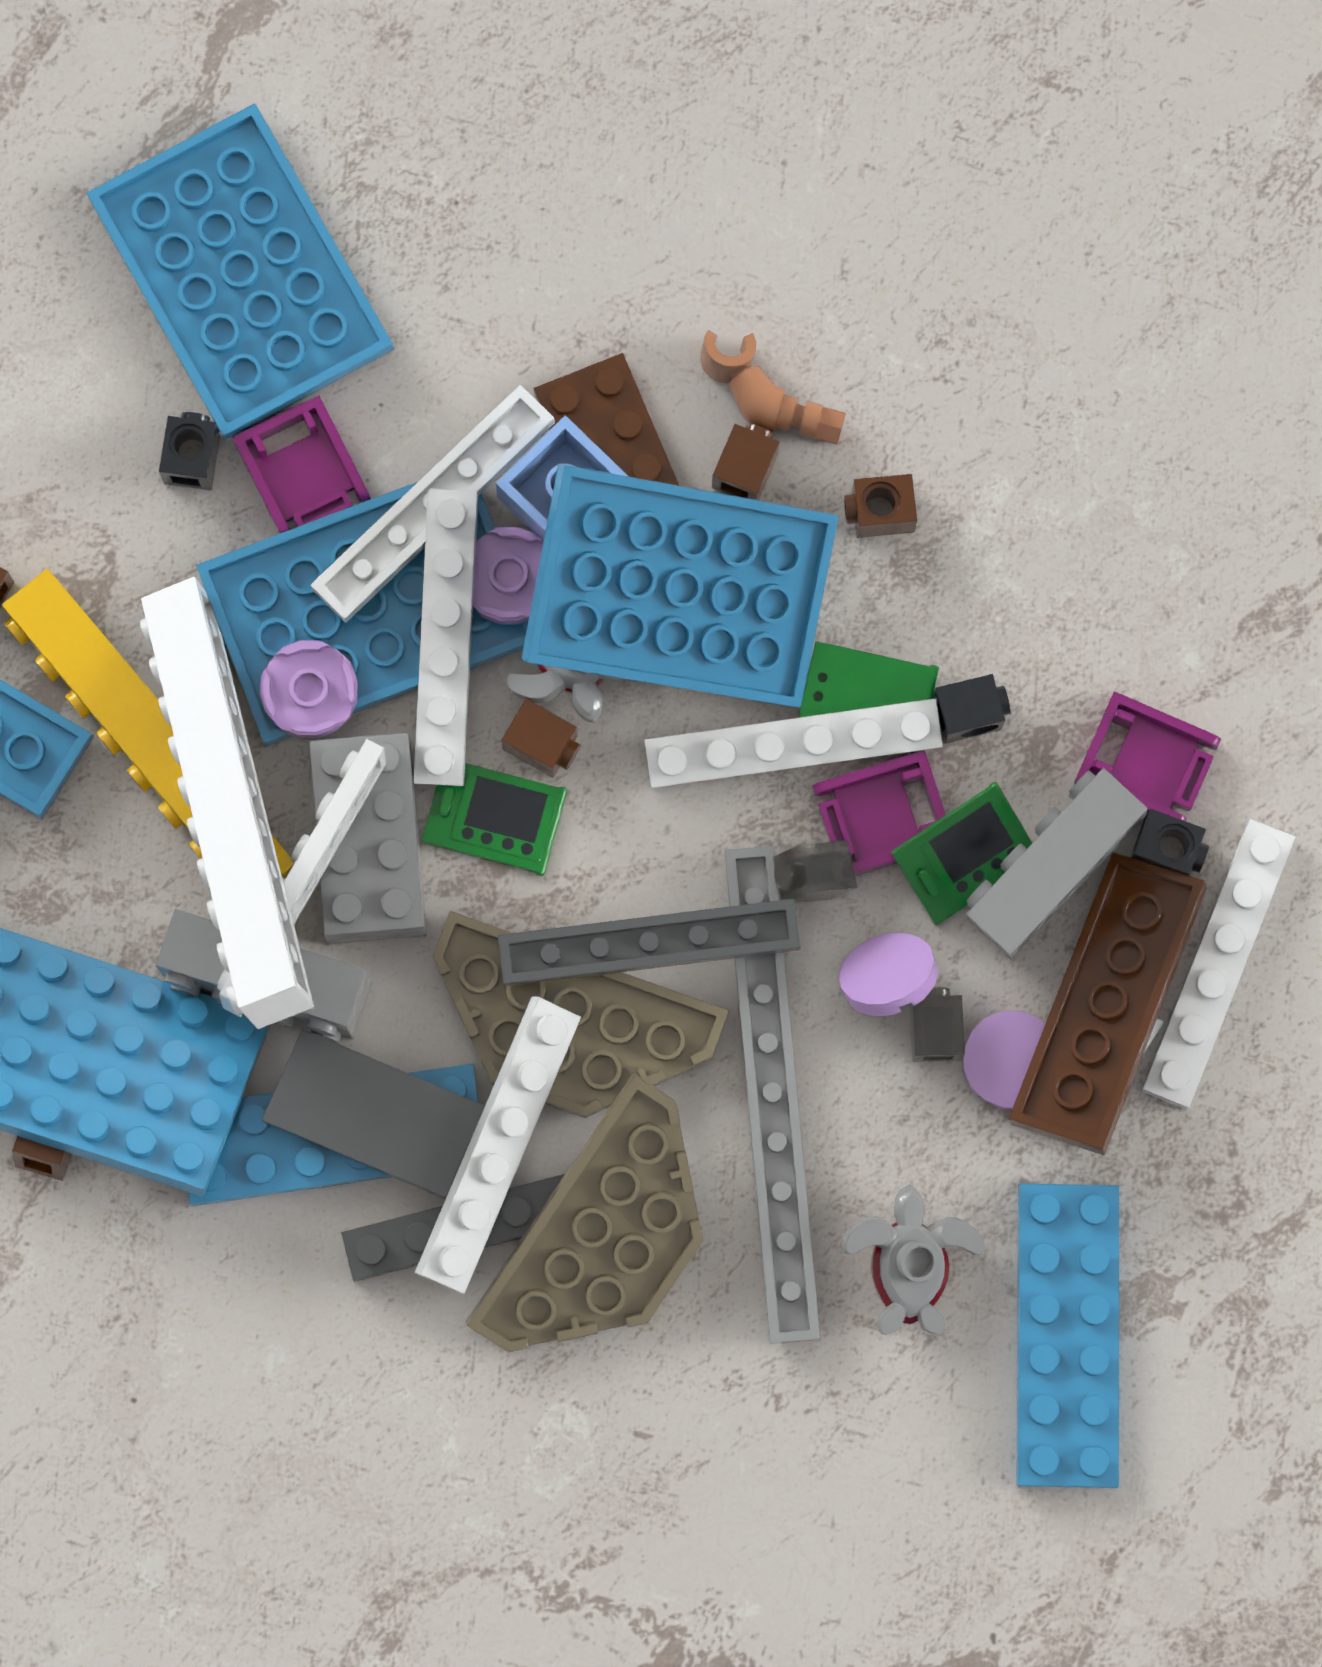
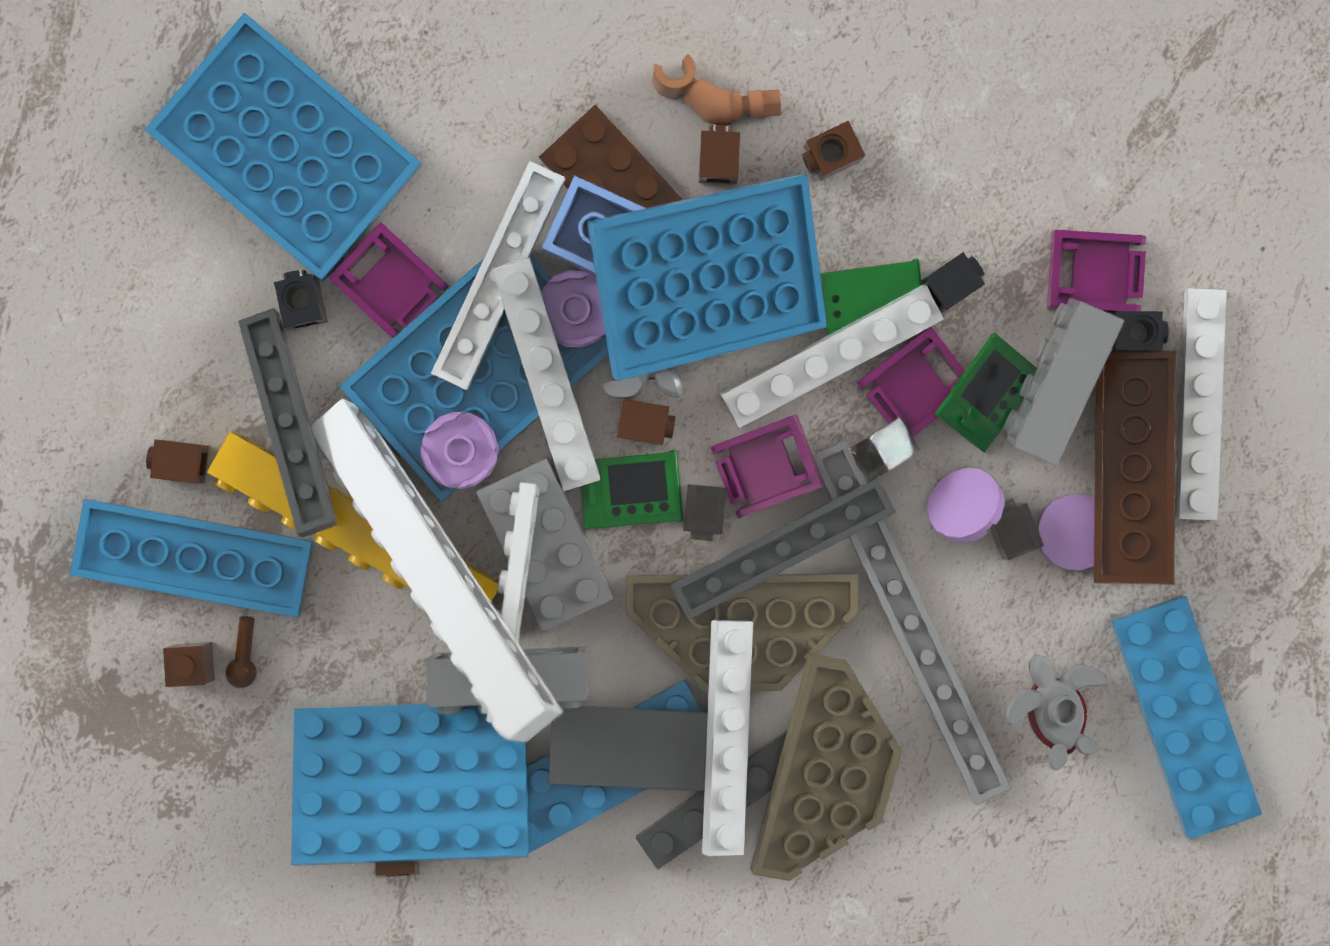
camera: 20 degrees left, 10 degrees up
none -> dark grey plate [238,308,339,537]
none -> clear smoke brick [683,484,726,541]
none -> magenta container [711,414,825,518]

